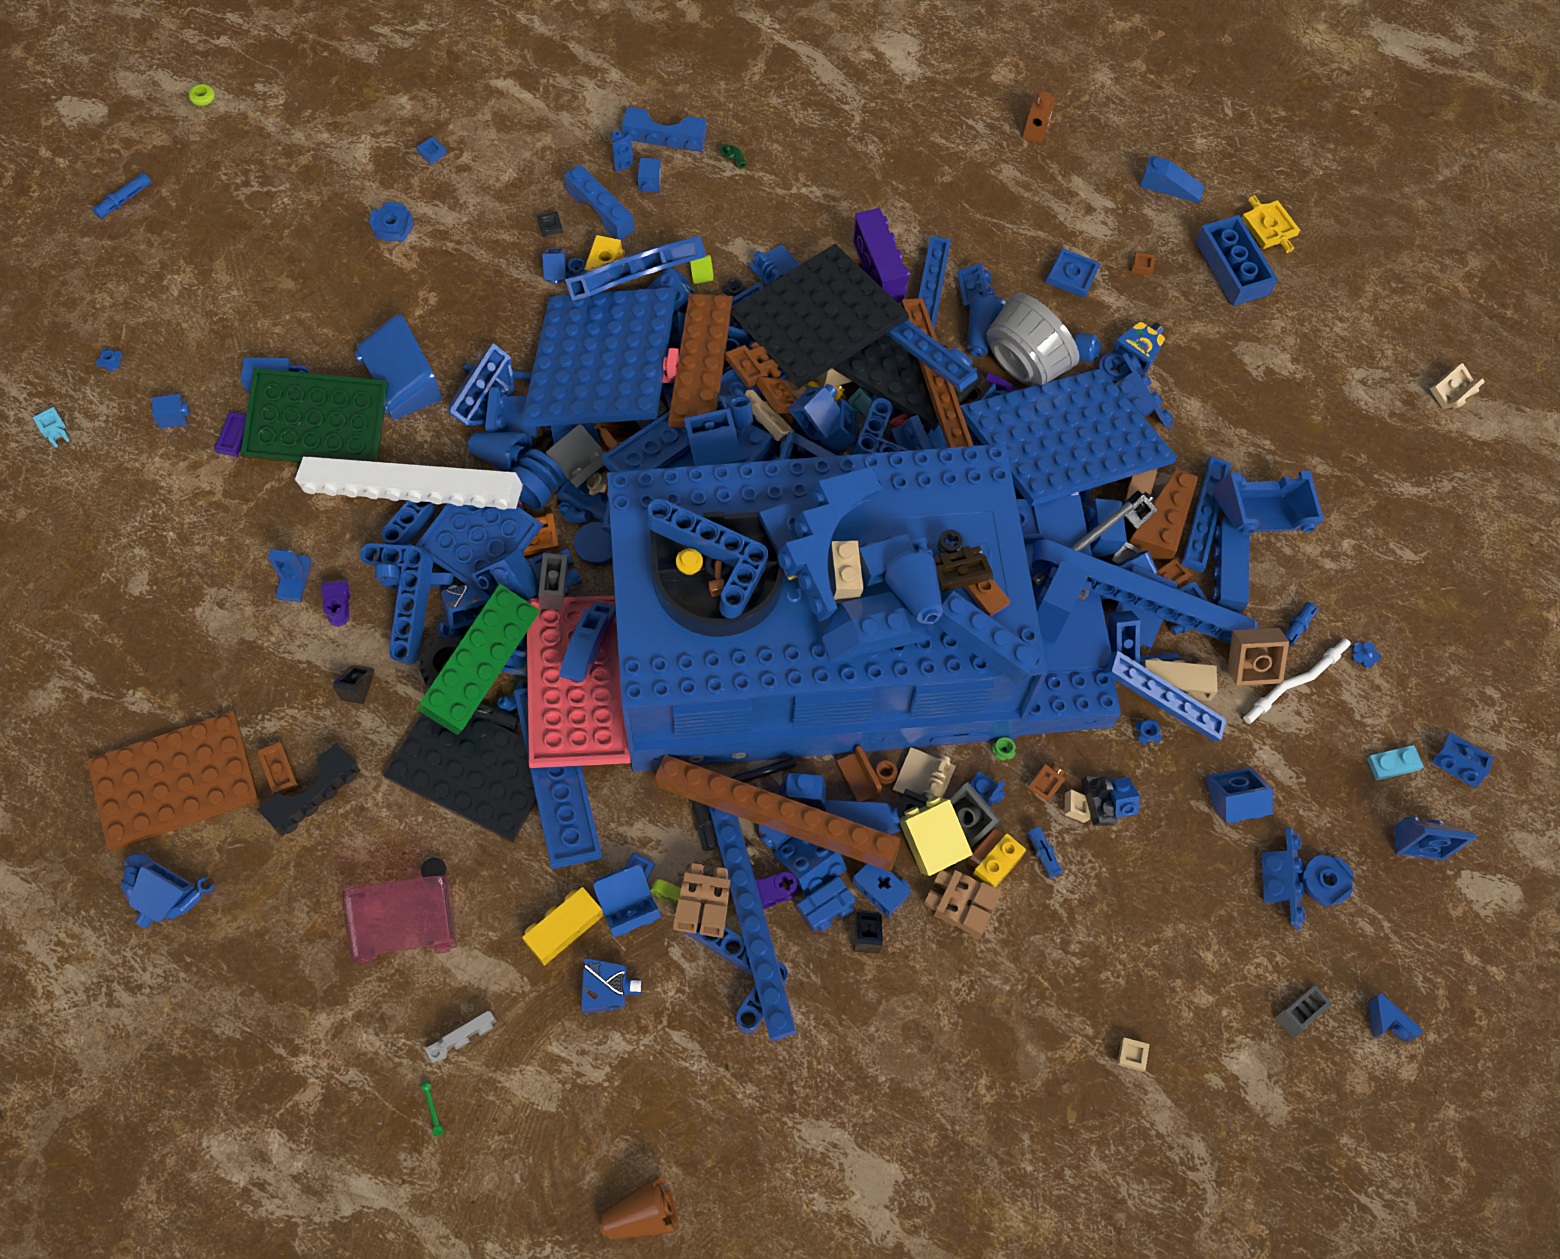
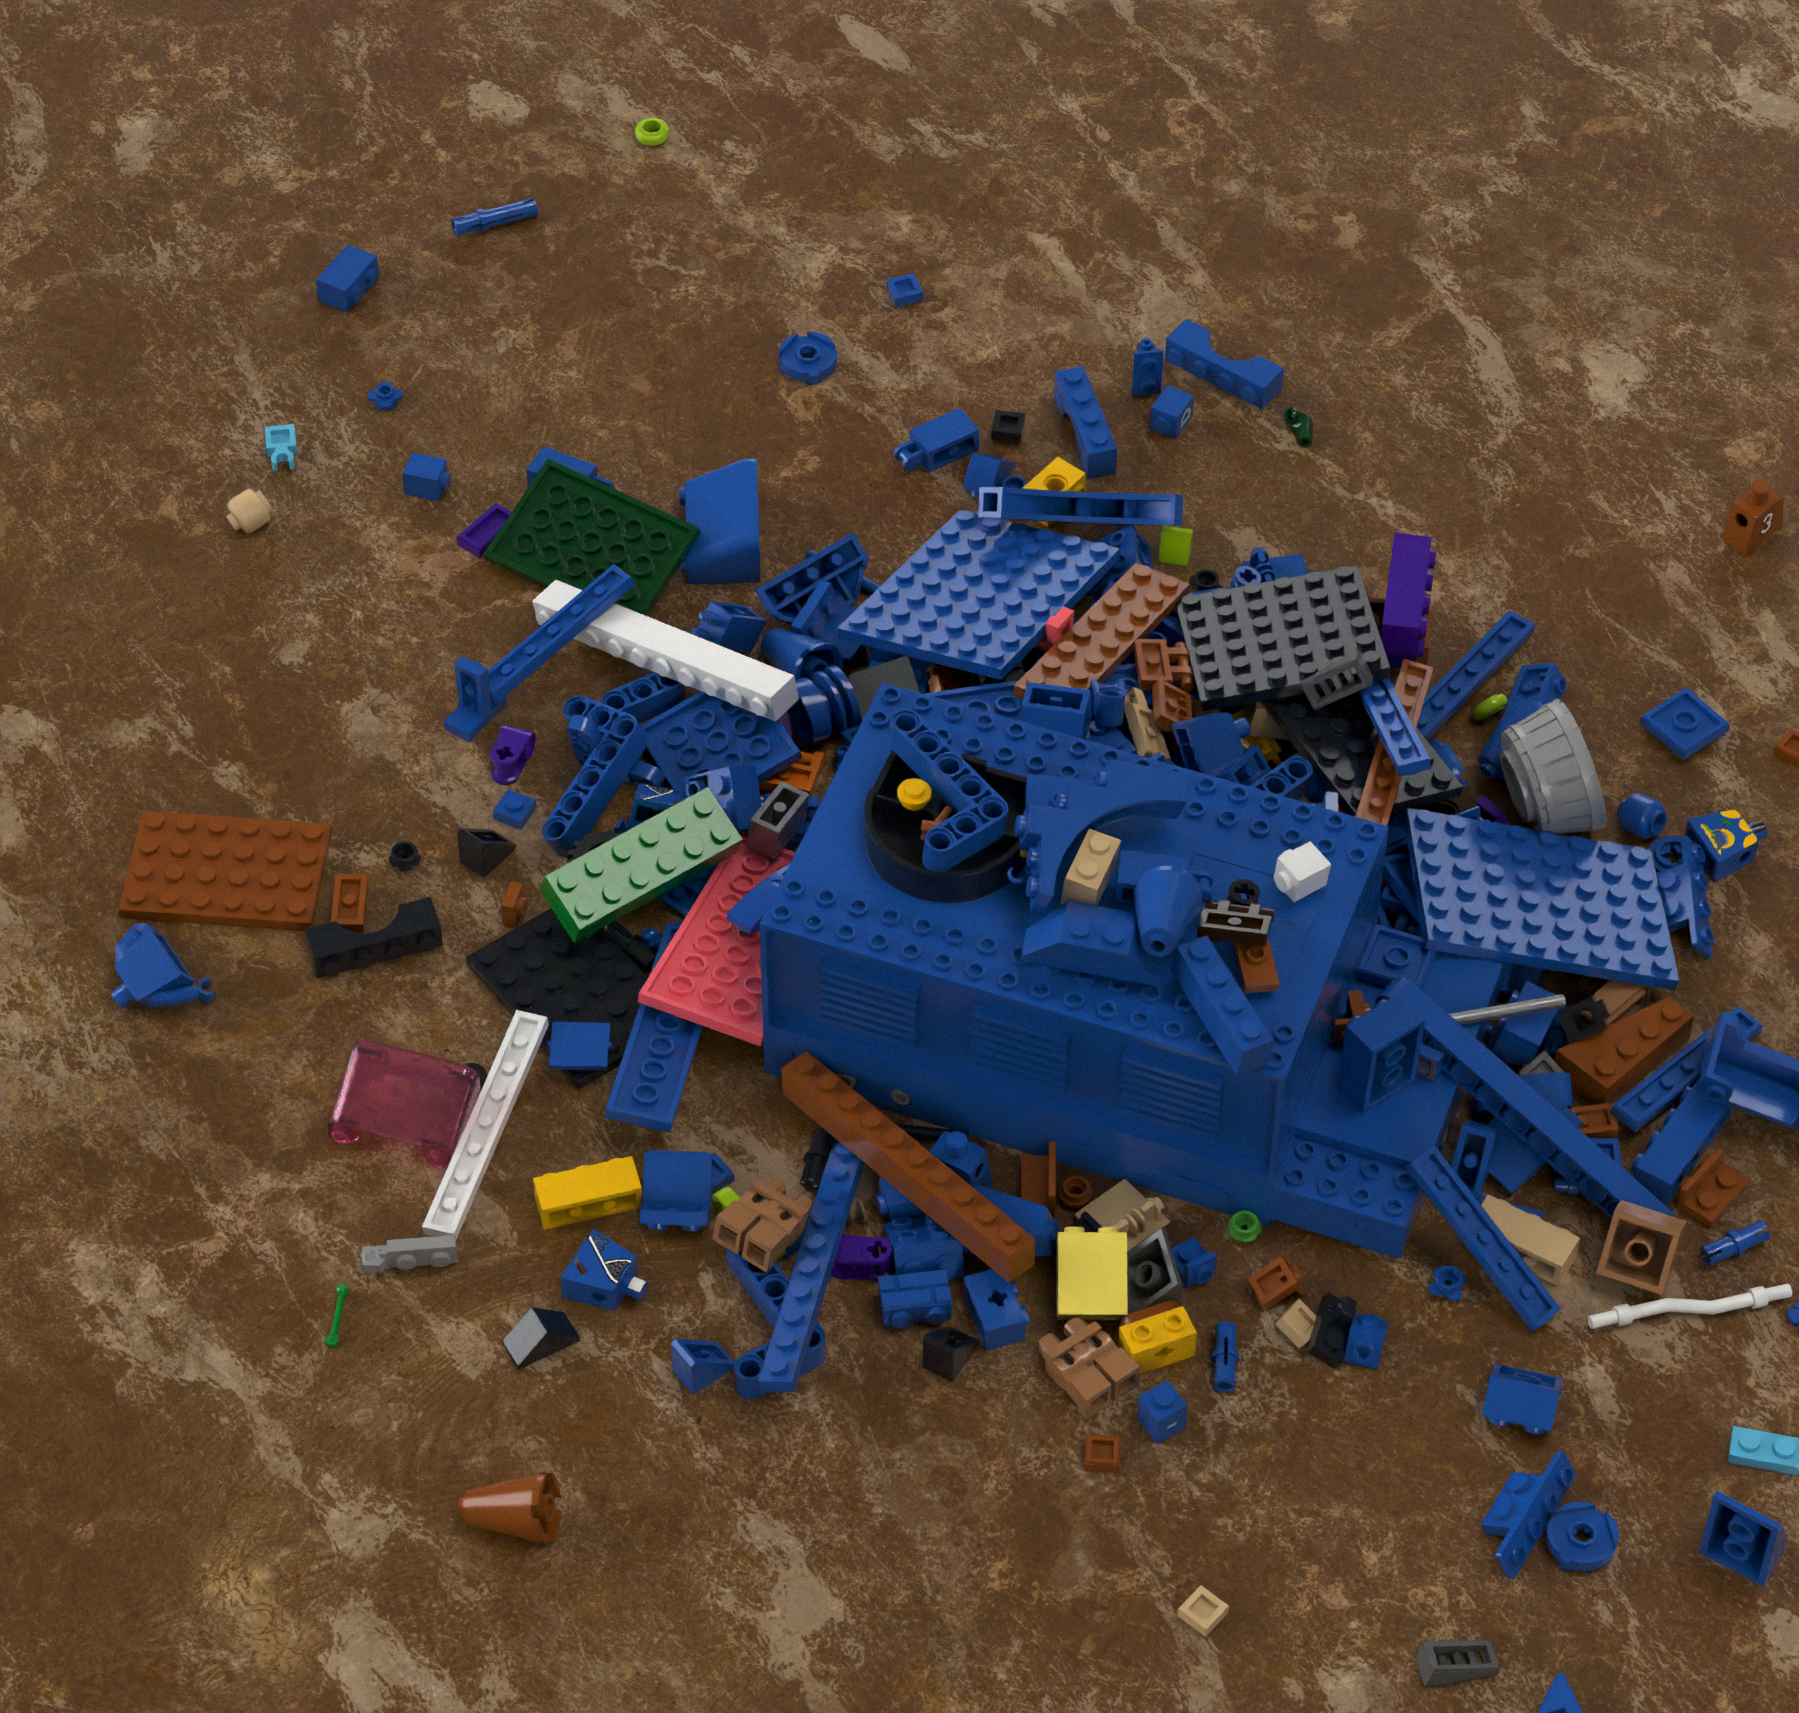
camera: 30 degrees right, 15 degrees down
none -> tan head [226,489,273,534]
none -> blue brick [316,244,380,312]
none -> black plate [389,841,421,871]
none -> white plate [422,1010,549,1239]
none -> blue tile [488,564,636,703]
none -> blue plate [493,789,537,830]
none -> dark orange plate [501,881,528,928]
none -> black slope [502,1307,580,1370]
none -> blue piece [547,1022,612,1071]
none -> blue slope [671,1339,735,1394]
none -> blue hinge [690,601,767,653]
none -> blue brick [893,408,979,473]
none -> dark orange tile [1084,1434,1121,1473]
none -> blue brick [1137,1381,1188,1444]
none -> blue bush [1230,566,1261,588]
none -> white brick [1273,841,1331,902]
none -> dark grey slope [1300,651,1373,710]
none -> lime piece [1472,693,1508,721]
none -> dark orange bracket [1677,1148,1750,1229]

